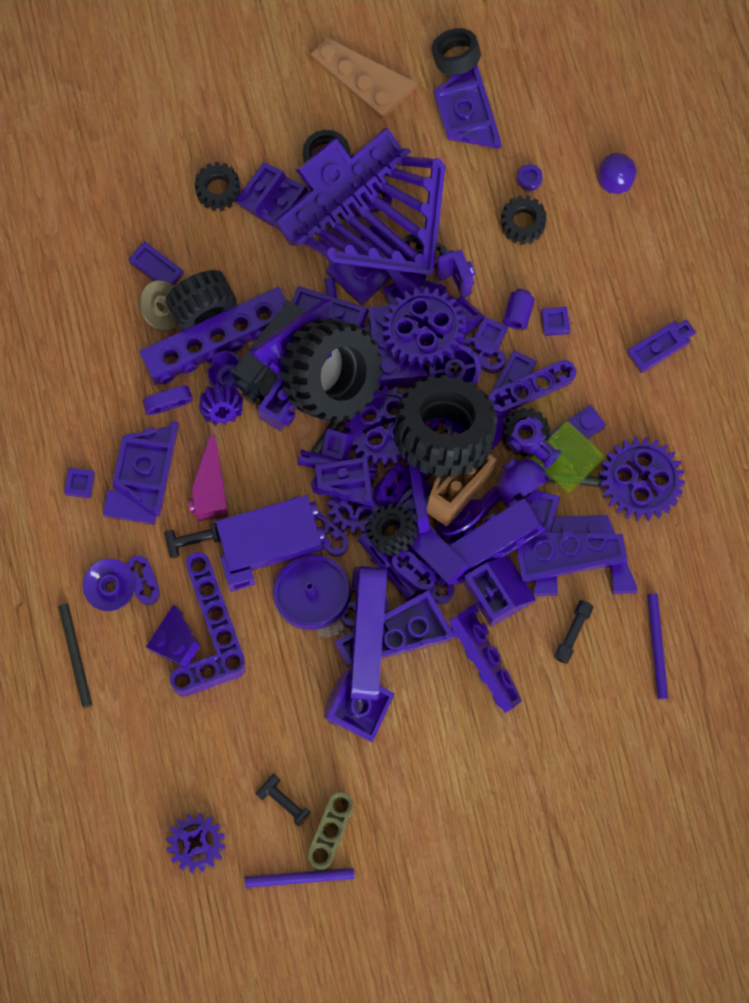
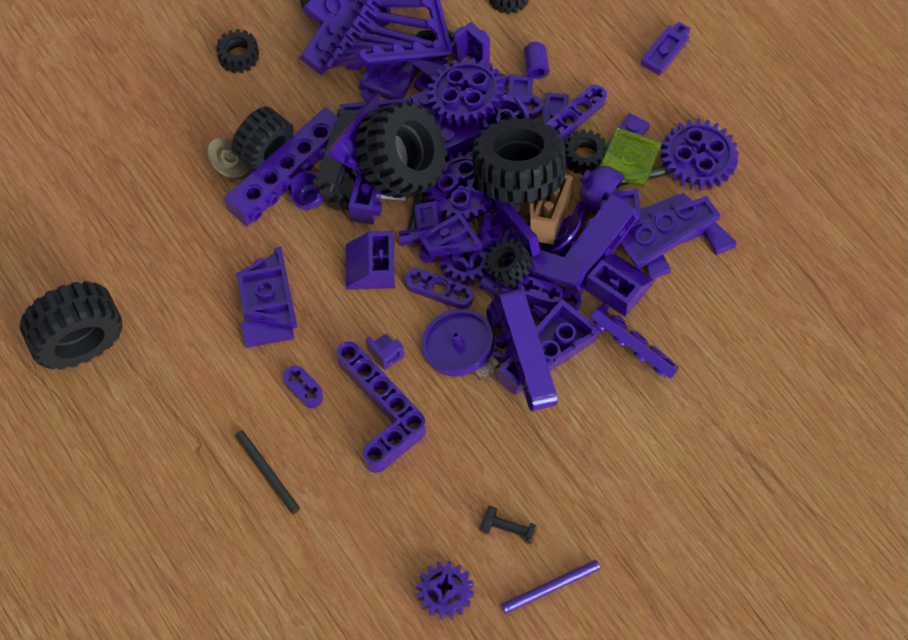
camera: 20 degrees left, 10 degrees down
dark purple tile [64,468,95,499] -> none
dark purple dish [83,559,135,611] -> none
dark purple tile [128,241,184,286] -> none
dark purple beam [142,386,193,415] -> none
dark purple wing [146,605,200,668] -> none
black piece [164,523,221,558] -> none
magenta slope [188,435,229,521] -> none
dark purple gear [199,382,243,426] -> none
dark purple brick [216,495,326,574] -> none
dark purple slope [235,162,308,230] -> none
olive beam [308,792,353,871] -> none
dark purple slope [324,669,395,742] -> none
dark purple connector [507,416,562,469] -> none
dark purple tile [541,307,570,337] -> none
black bar [554,600,594,664] -> none
dark purple bar [647,594,668,700] -> none
none -> dark purple slope [346,231,395,289]

